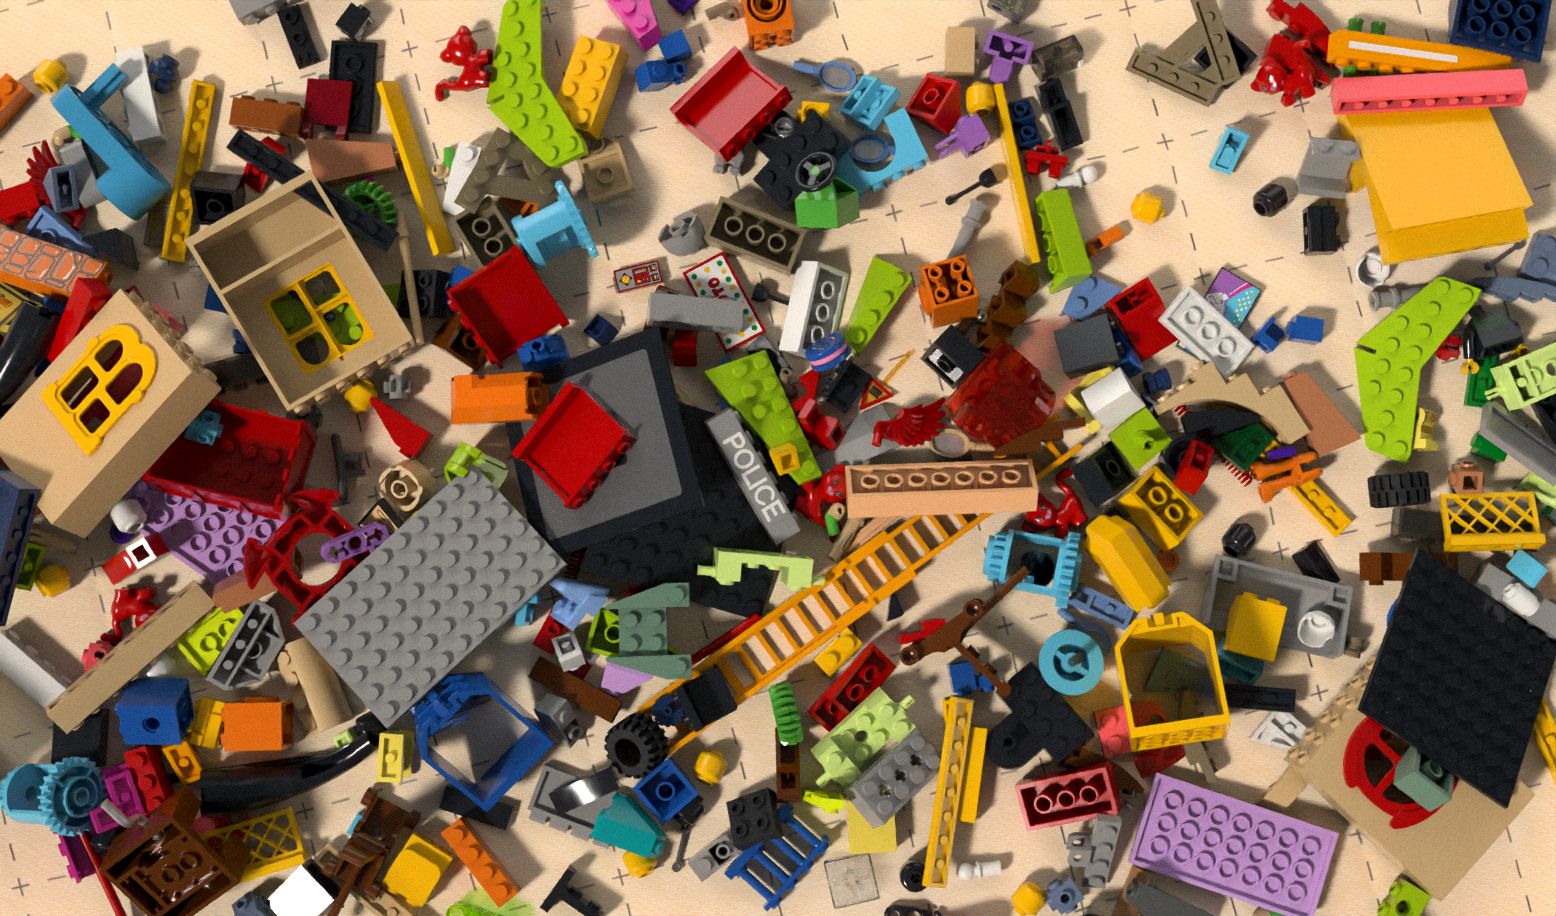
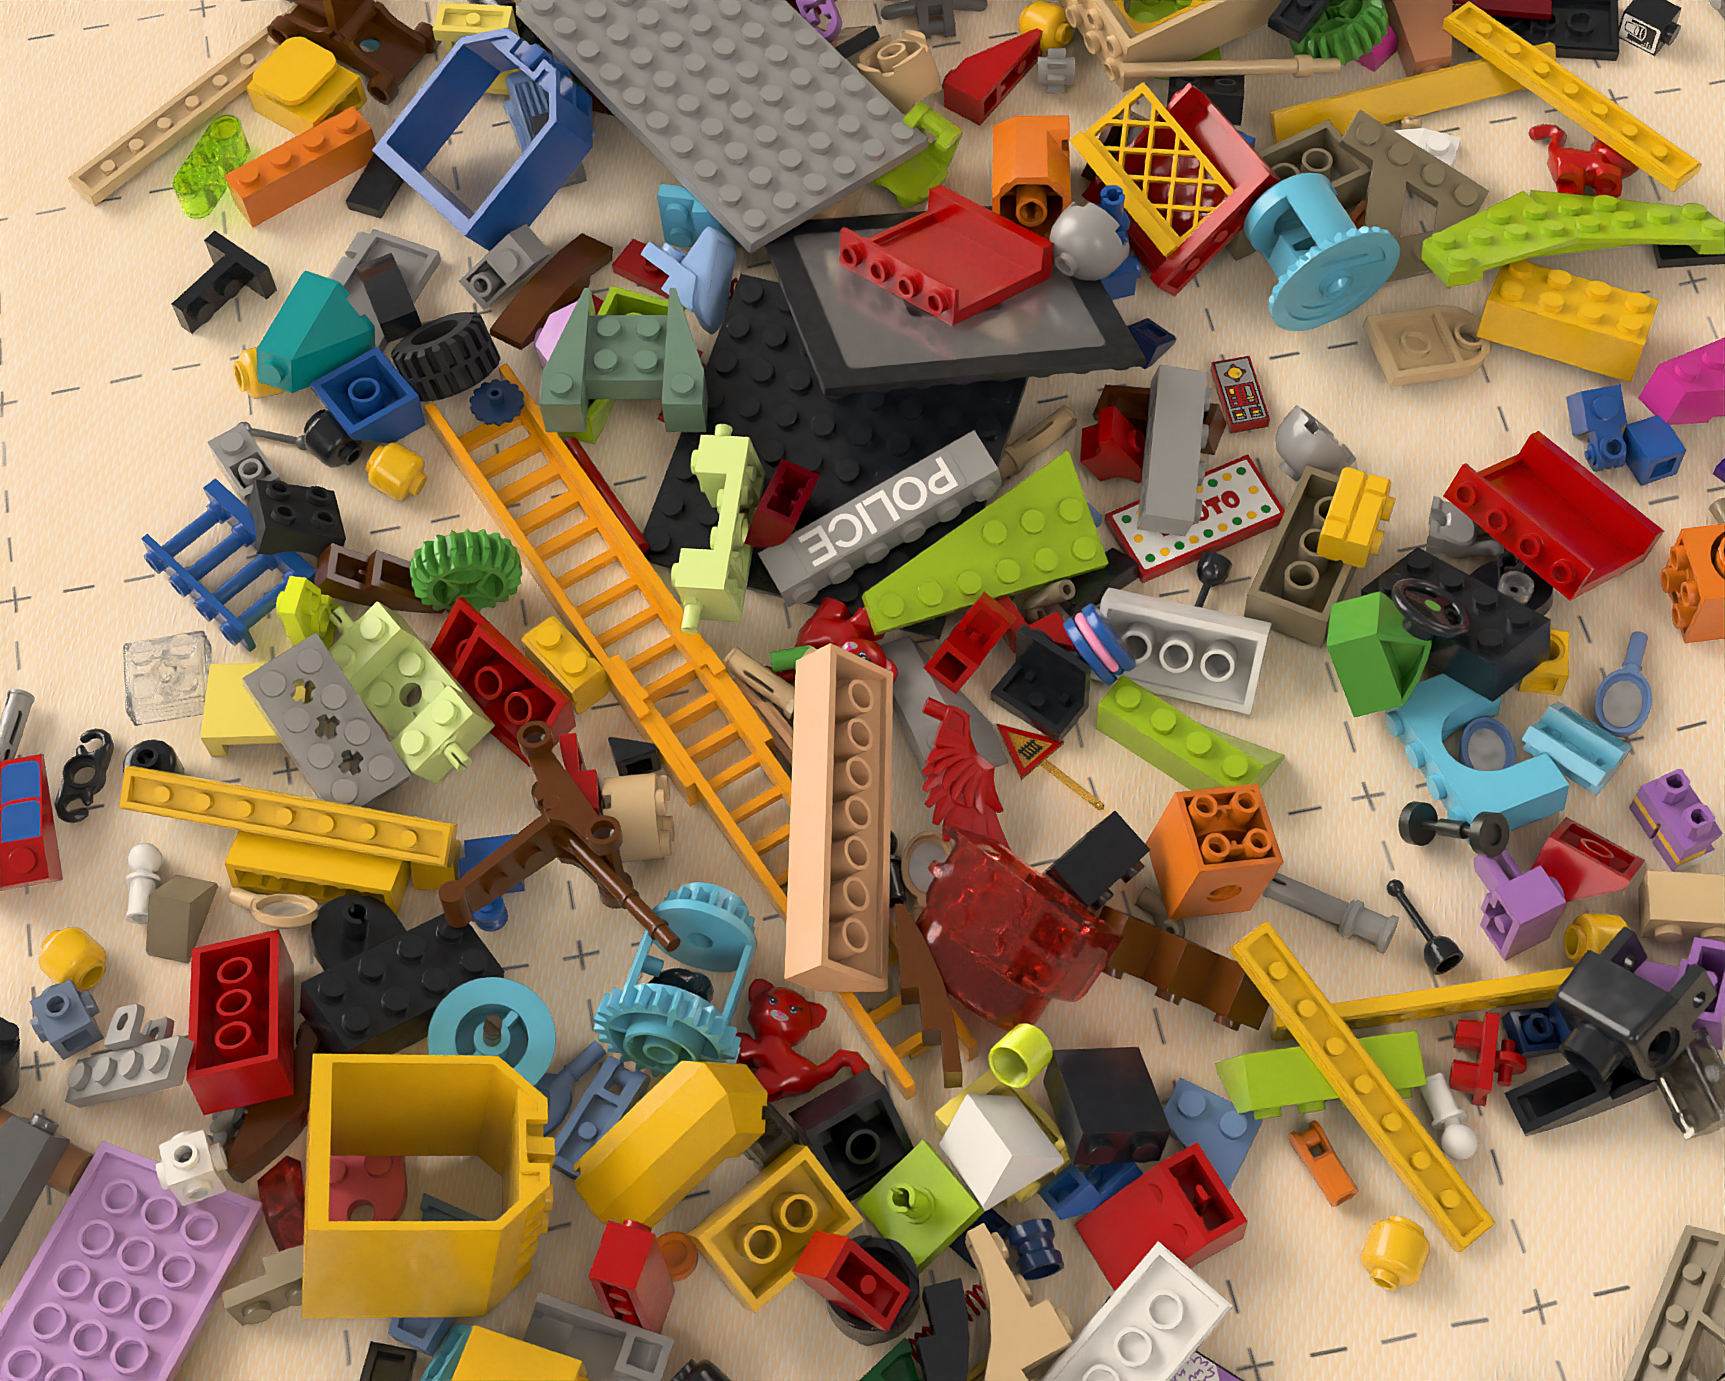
camera: 100 degrees right, 25 degrees down
white slope [551,631,586,672] -> none
black bracket [673,668,737,733] -> none
yellow slope [769,443,801,476] -> none
none -> dark tan slope [146,875,218,964]
none -> white brick [156,1129,228,1206]
none -> tan piece [229,887,318,930]
none -> red brick [588,1219,675,1334]
none -> tan brick [602,773,675,863]
none -> dark red brick [744,459,820,548]
none -> neon yellow piece [988,1023,1053,1088]
none -> light grey cylinder [1050,202,1129,281]
none -> yellow fence [1069,82,1234,259]
none -> yellow tile [1228,920,1496,1252]
none -> yellow brick [1316,467,1396,568]
none -> pearl dark grey wheel [1398,801,1509,857]
none -> yellow tile [1442,1,1702,192]
none -> black piece [1554,926,1718,1083]
none -> medium lavender hips [1629,769,1723,872]

